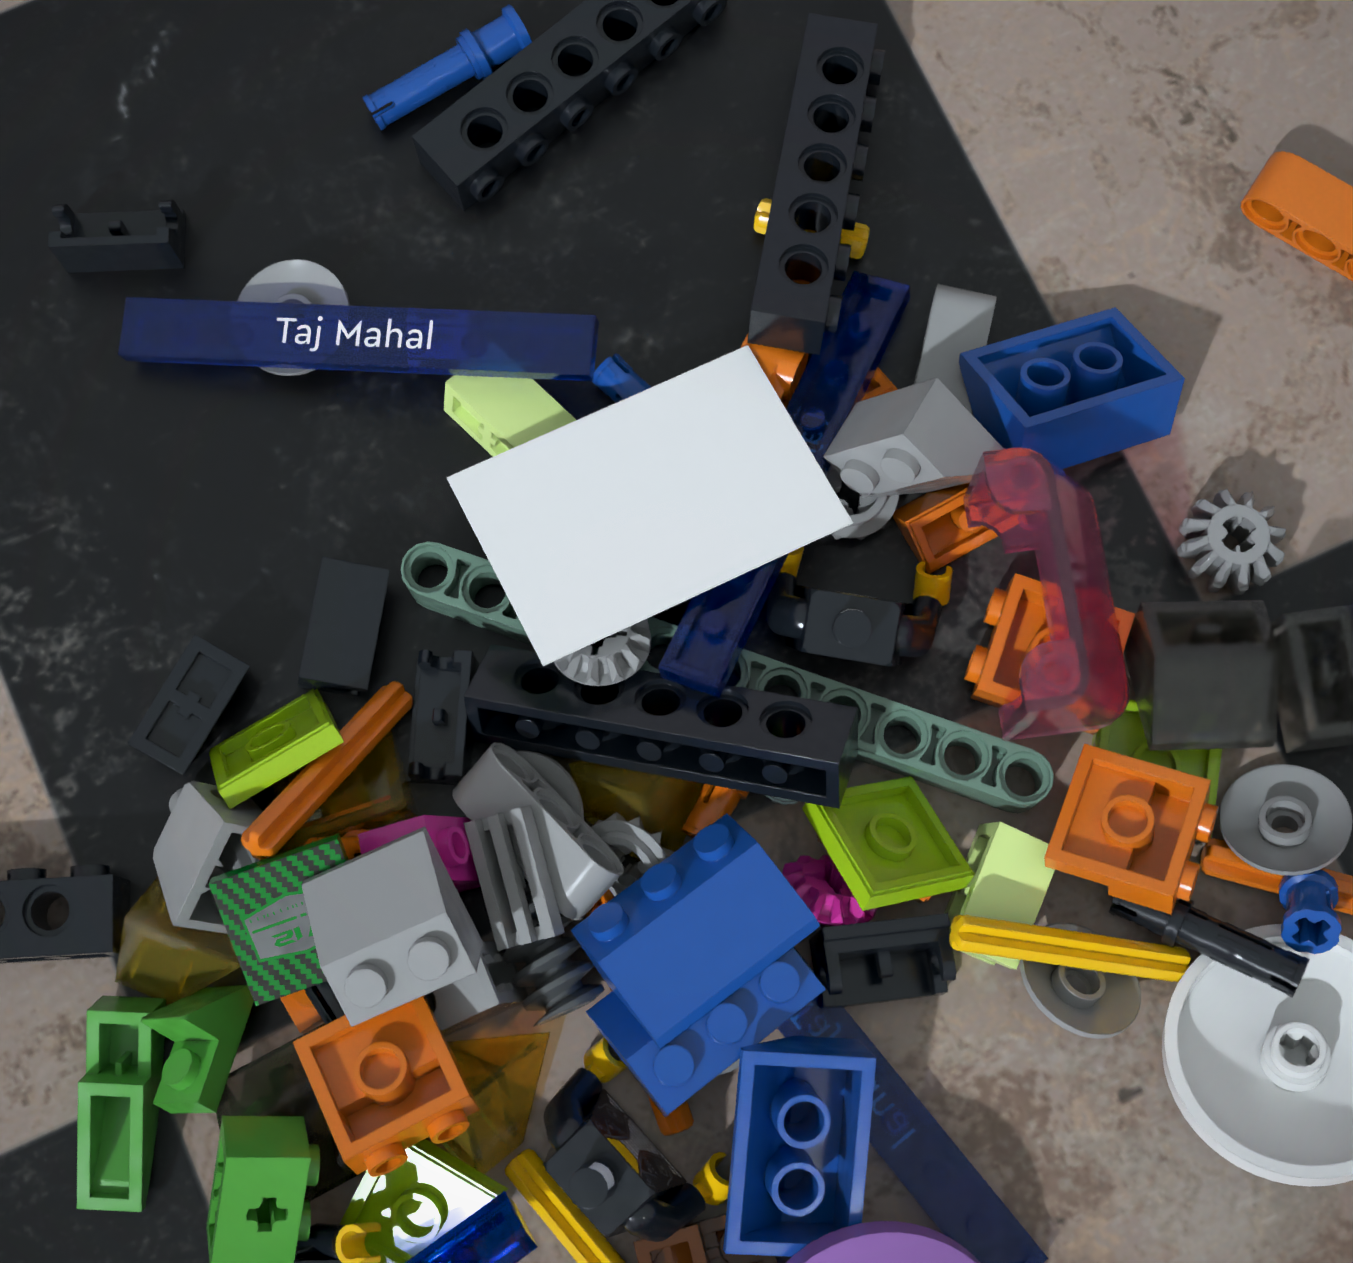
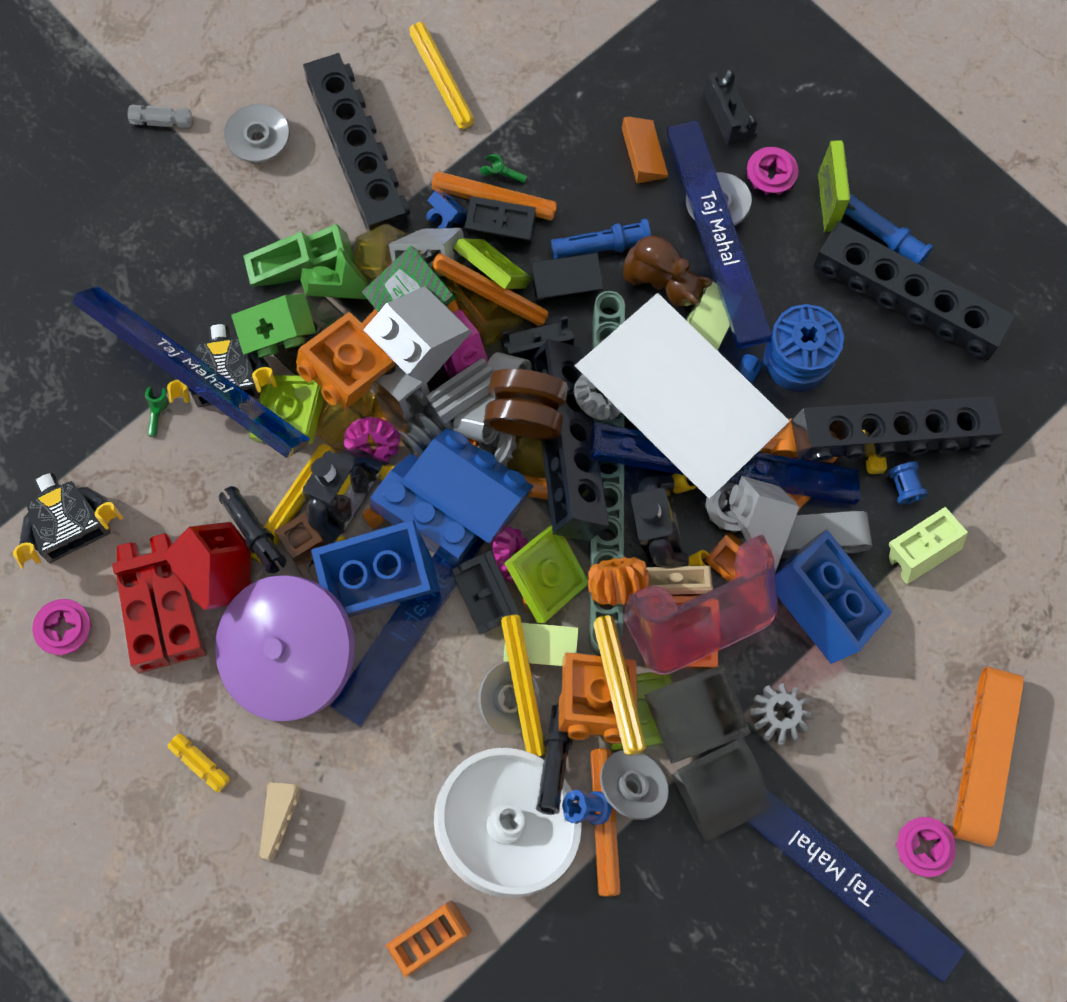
camera: 65 degrees right, 5 degrees down
none -> dark pink gear [344,417,400,463]
none -> blue tile [426,191,468,228]
none -> orange axle [431,171,557,220]
none -> green hand [480,154,527,183]
none -> reddish brown wheel [483,369,568,439]
none -> blue pin [551,218,651,259]
none -> orange gear [587,557,650,606]
none -> yellow axle [593,615,646,756]
none -> orange slope [622,117,668,184]
none -> reddish brown animal [623,235,713,307]
none -> tan slope [646,566,713,595]
none -> dark pink gear [747,147,798,195]
none -> blue wheel [763,304,844,392]
none -> lime tile [818,141,850,232]
none -> blue bush [888,462,929,505]
none -> yellowish green hinge [889,507,968,585]

